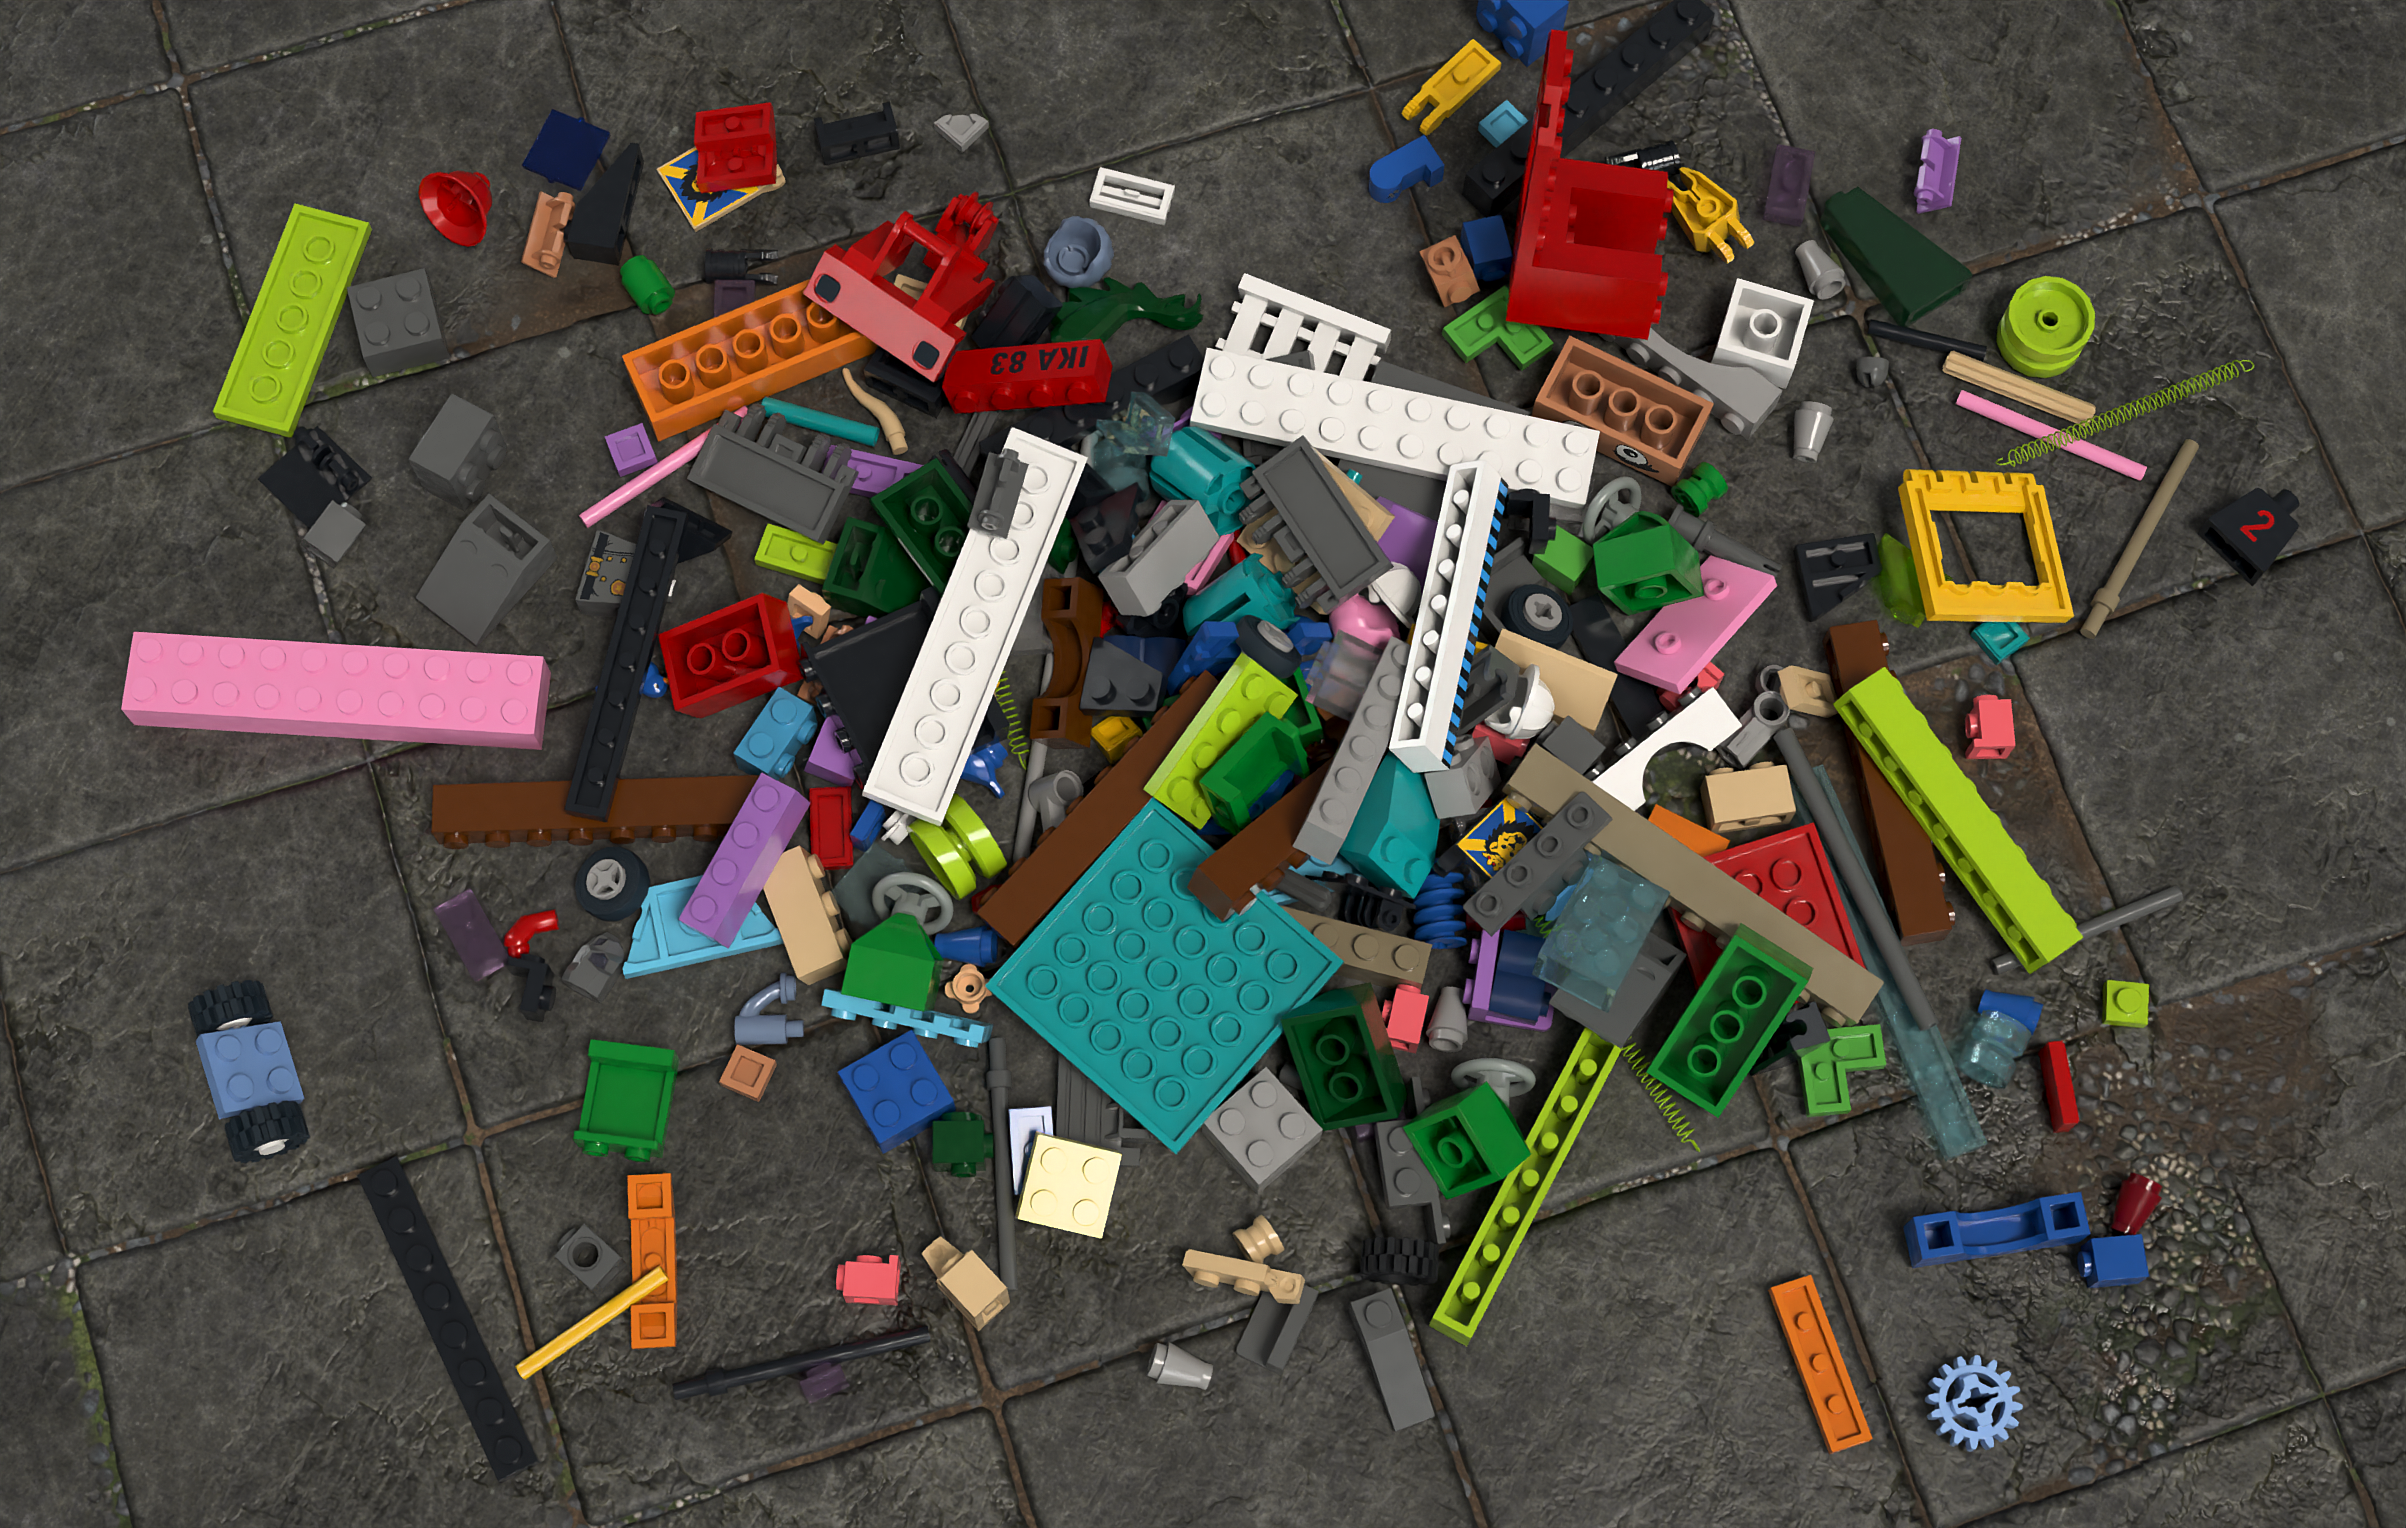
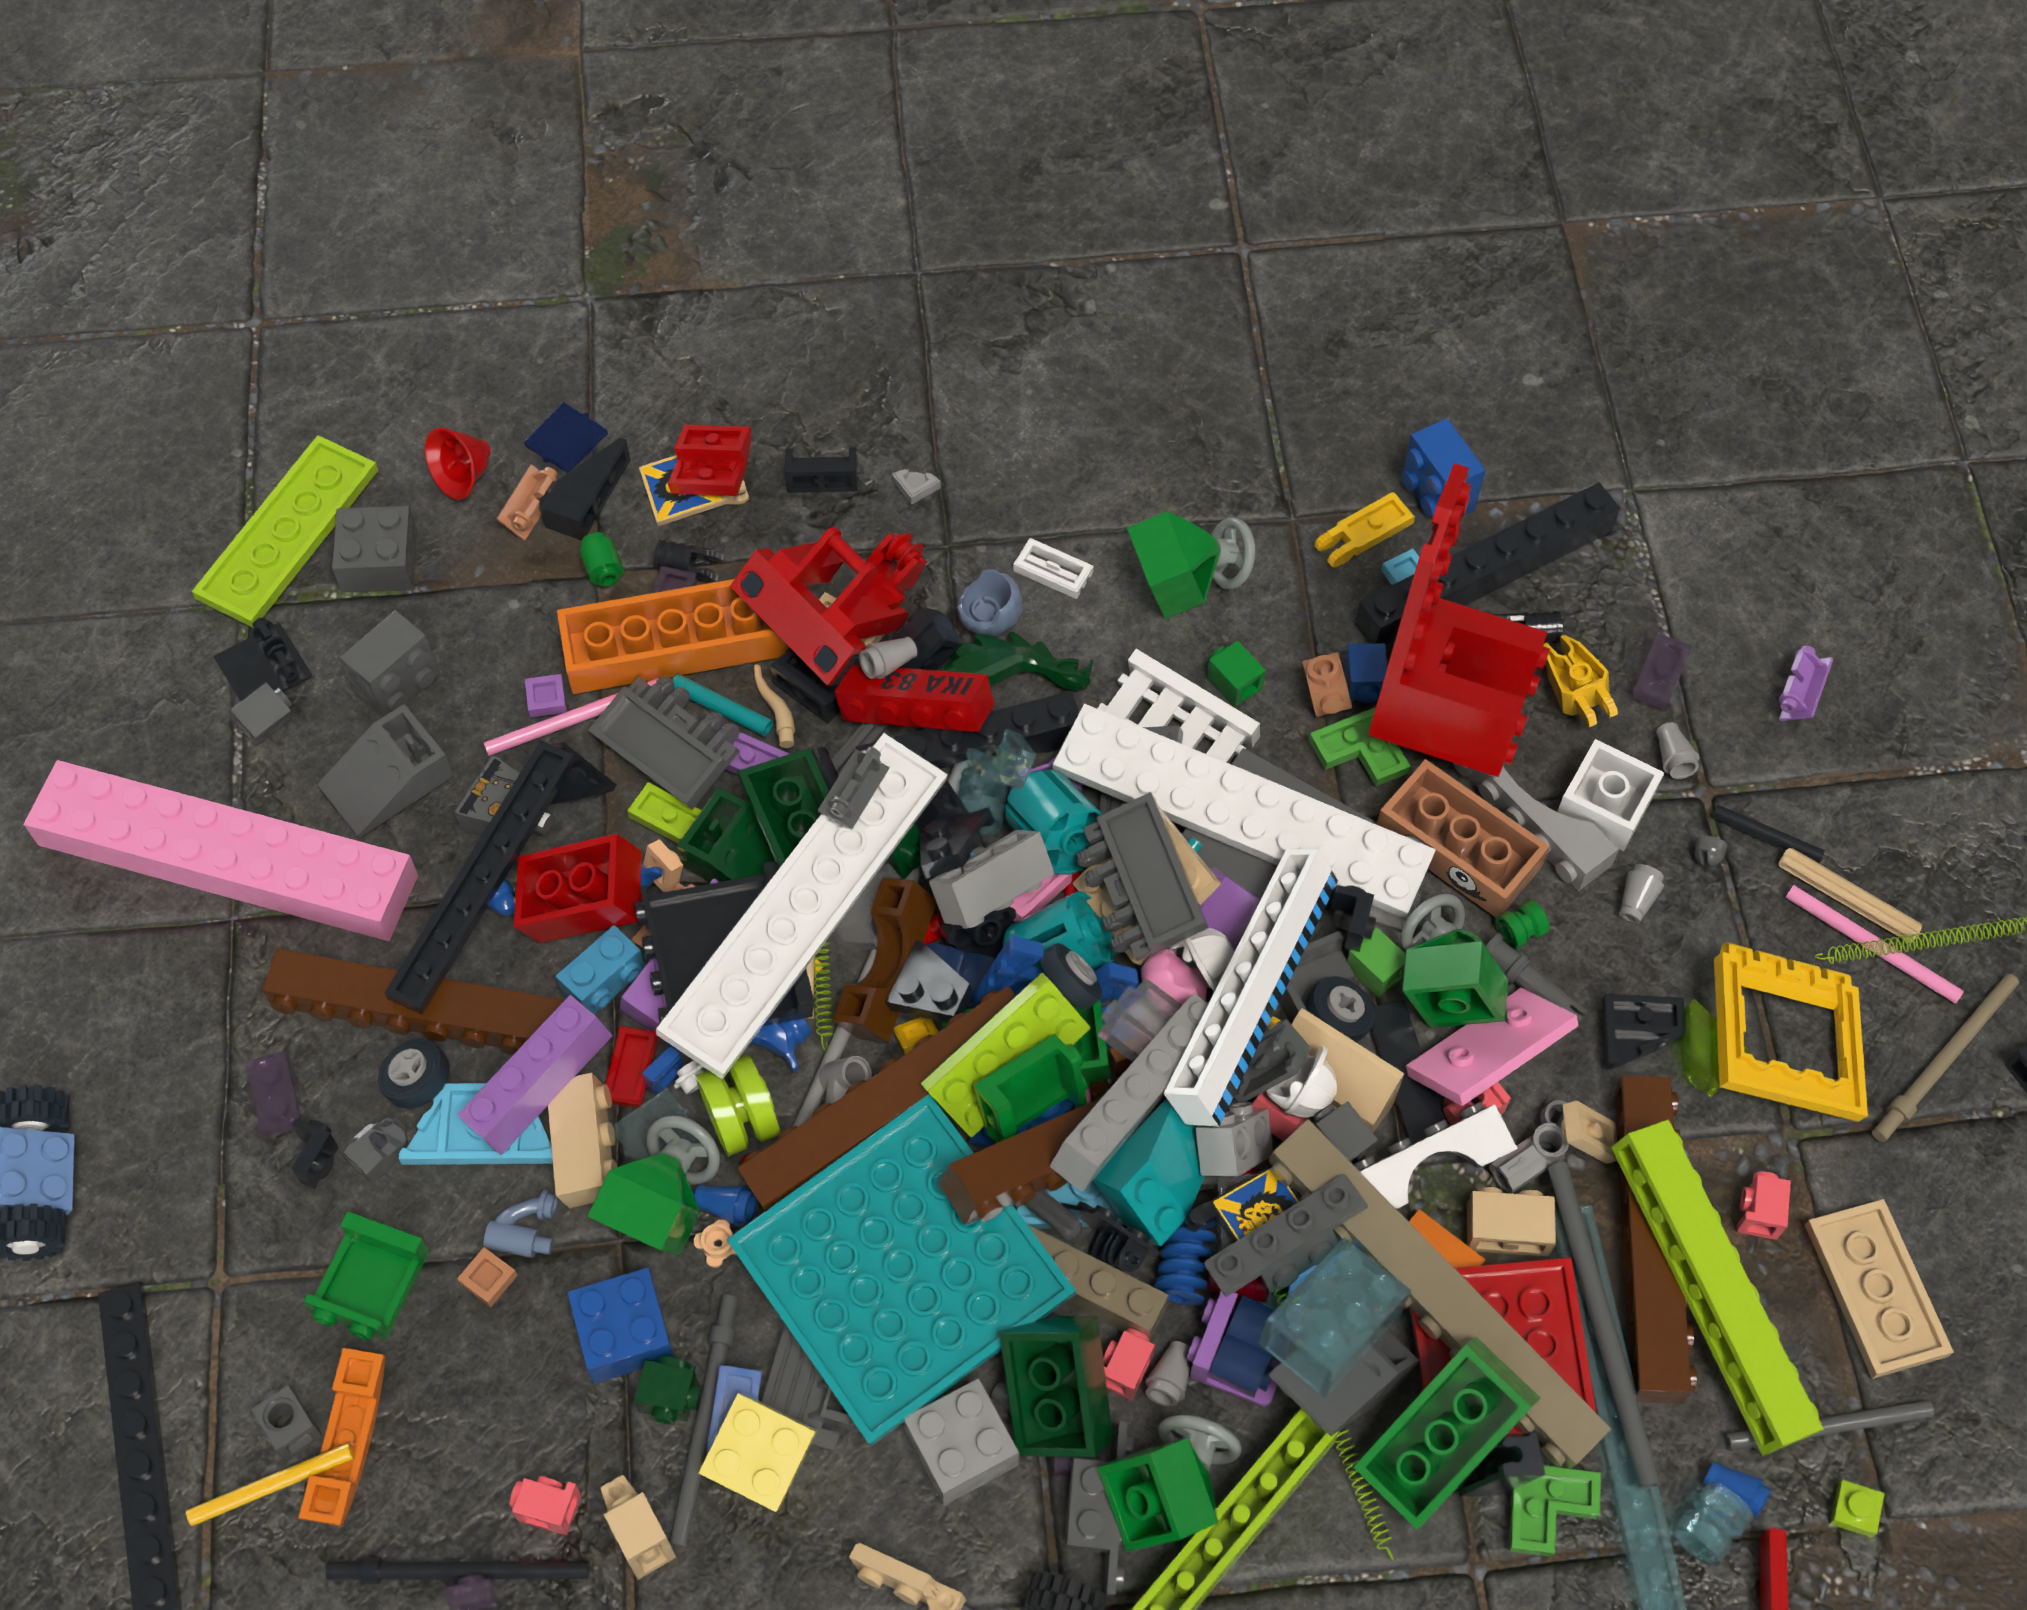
camera: 15 degrees right, 10 degrees down
red arm [503,909,560,958] -> none
medium azure wing [821,988,993,1048] -> none
tan wheel [1232,1215,1284,1264] -> none
blue leg [1368,135,1445,203] -> none
clear green slope [1819,186,1973,327] -> none
teal tile [1970,622,2030,665] -> none
lime wheel [1996,276,2095,378] -> none
none -> light grey cone [859,637,917,679]
none -> green piece [1127,511,1255,619]
none -> green brick [1207,640,1266,708]
none -> tan plate [1805,1199,1954,1379]

